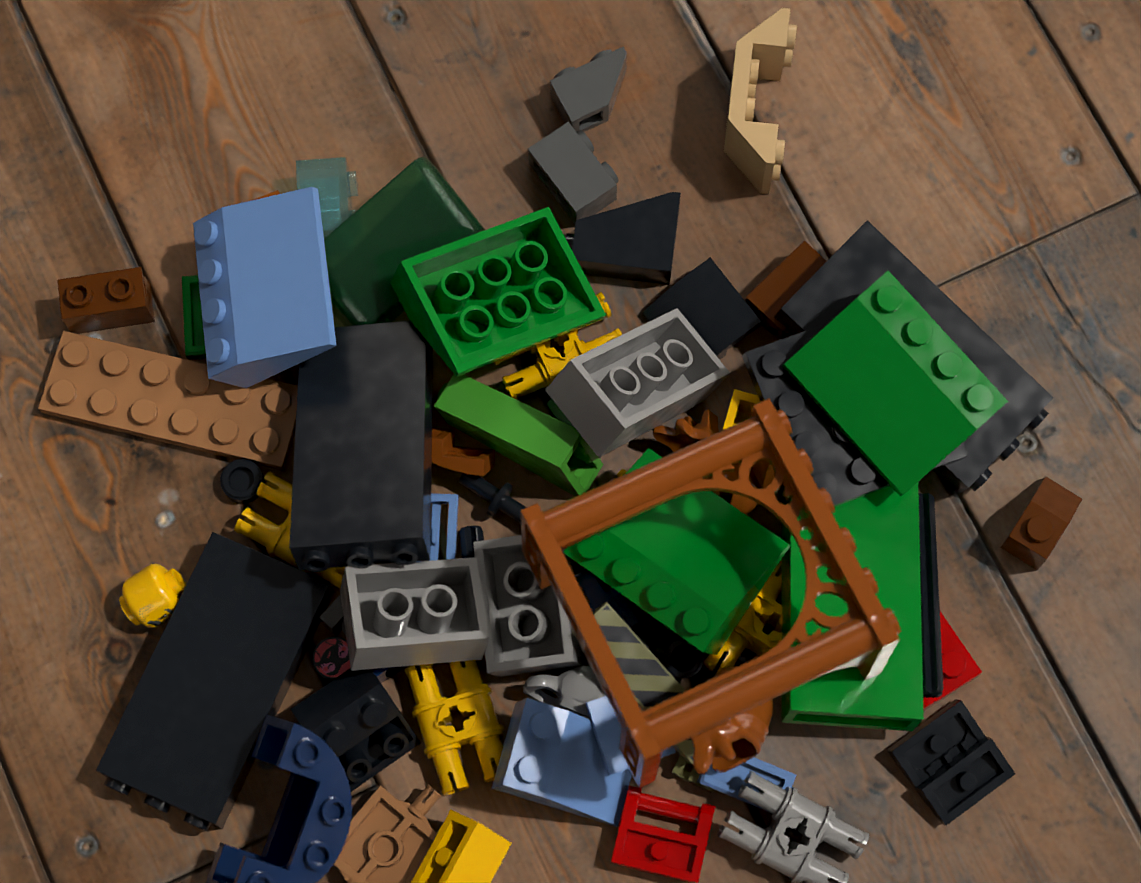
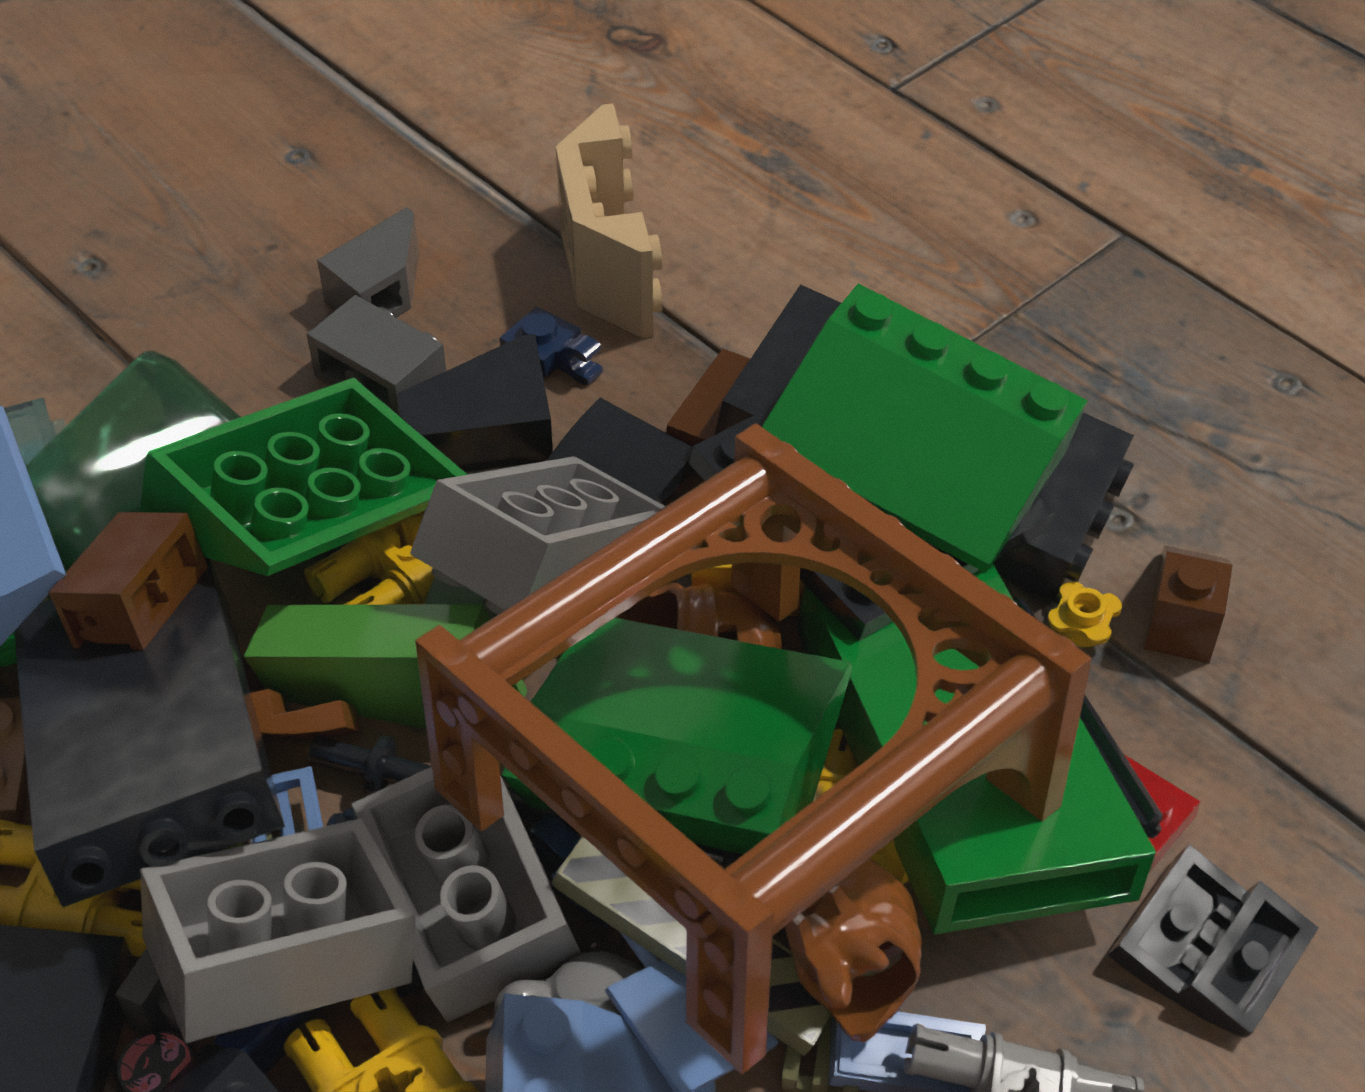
camera: 20 degrees left, 25 degrees down
none -> reddish brown hinge [49,512,208,650]
none -> dark blue plate [499,306,603,385]
none -> yellow plate [1048,582,1122,647]

